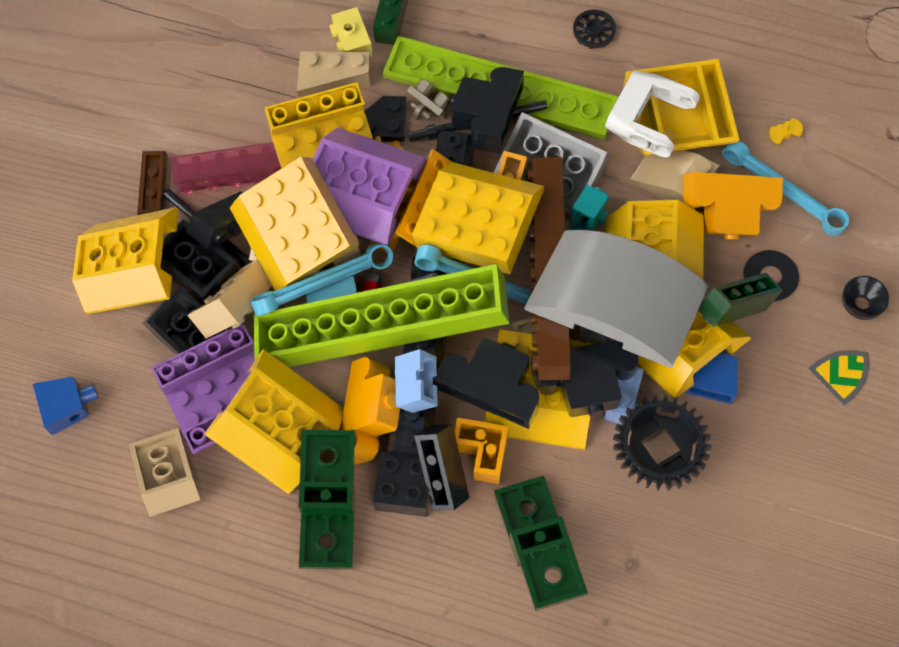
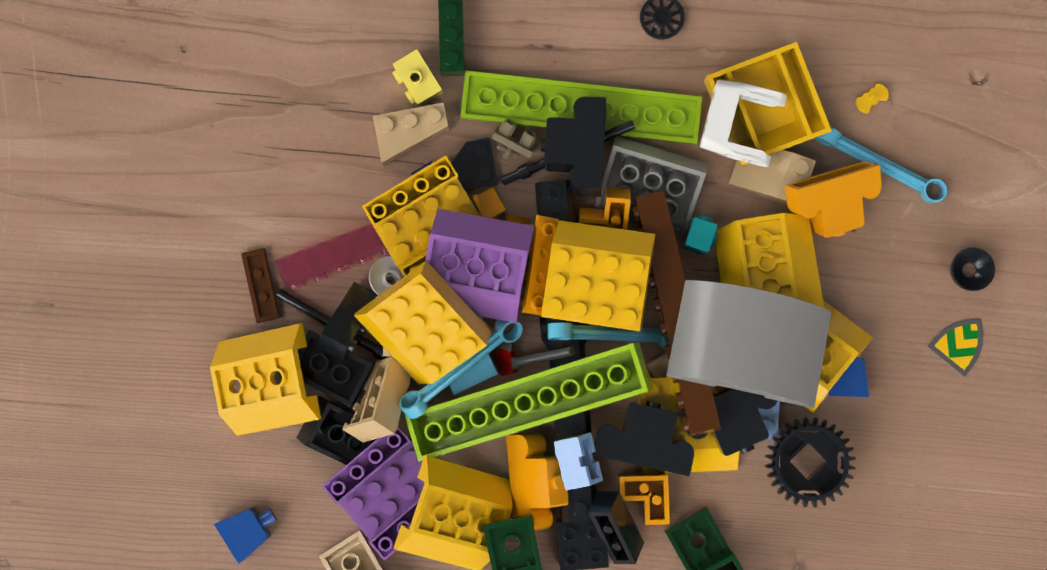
camera: 20 degrees left, 20 degrees up
dark green brick [698,273,783,327] -> none
black gear [743,250,799,301] -> none

